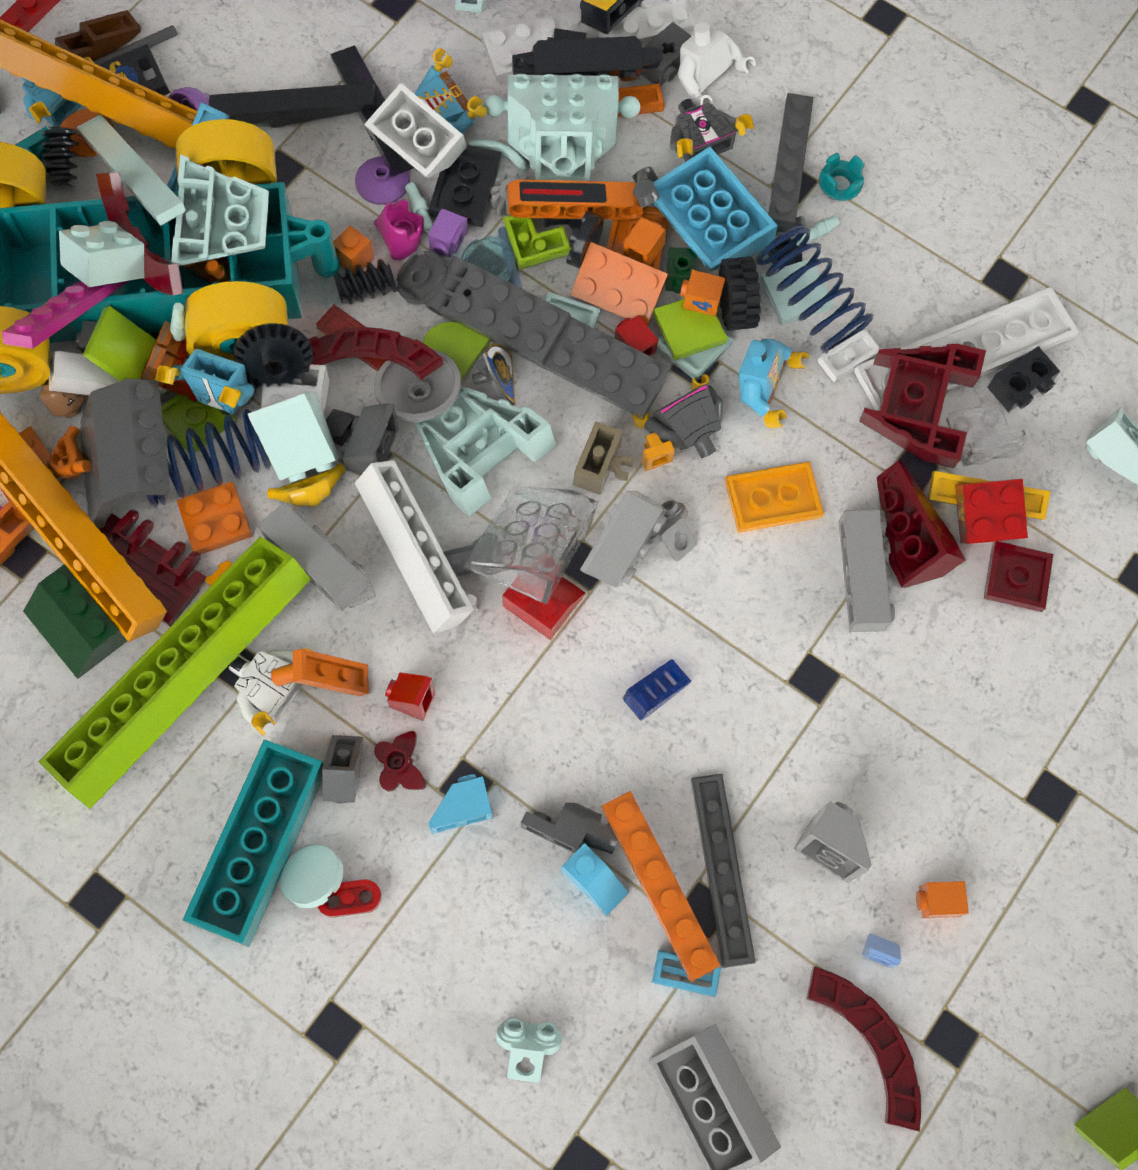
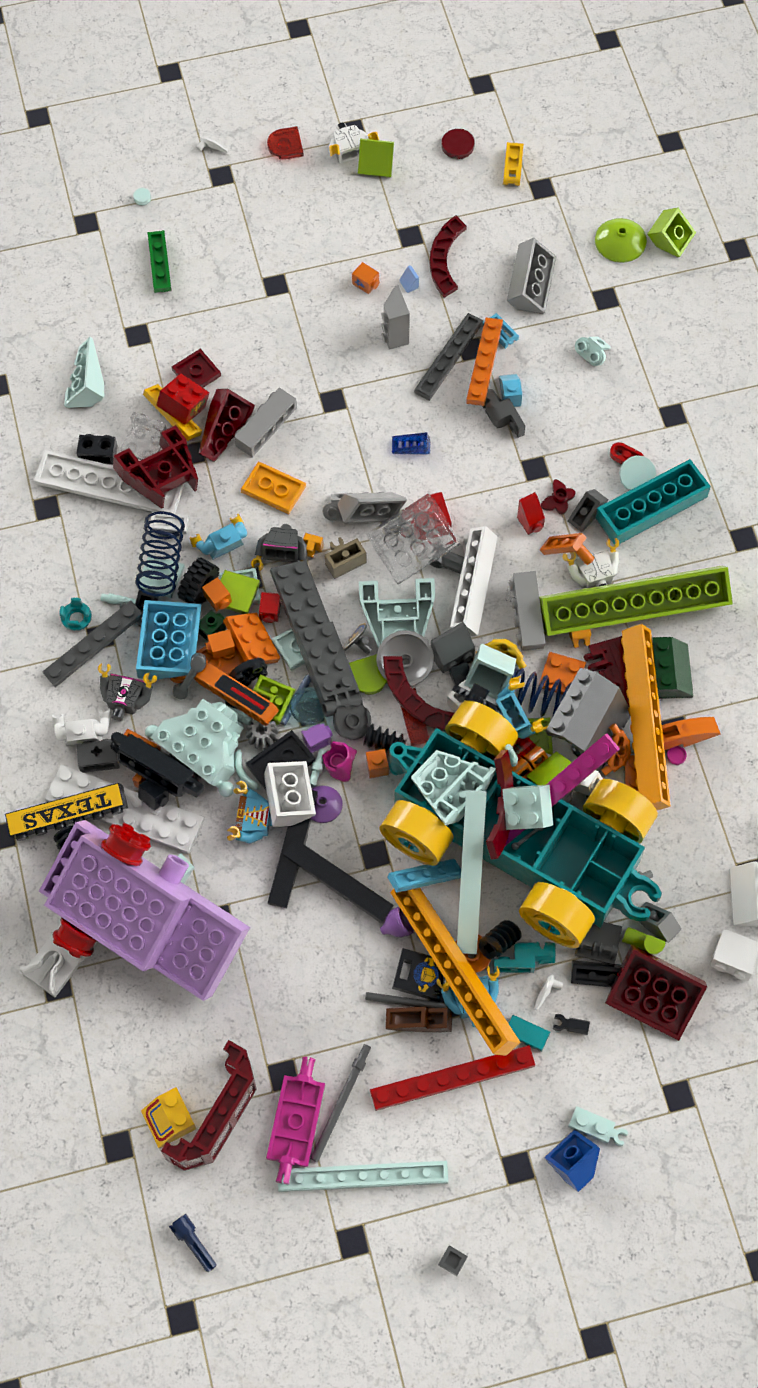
camera: 135 degrees left, 5 degrees down
medium azure slope [429,774,493,834] -> none

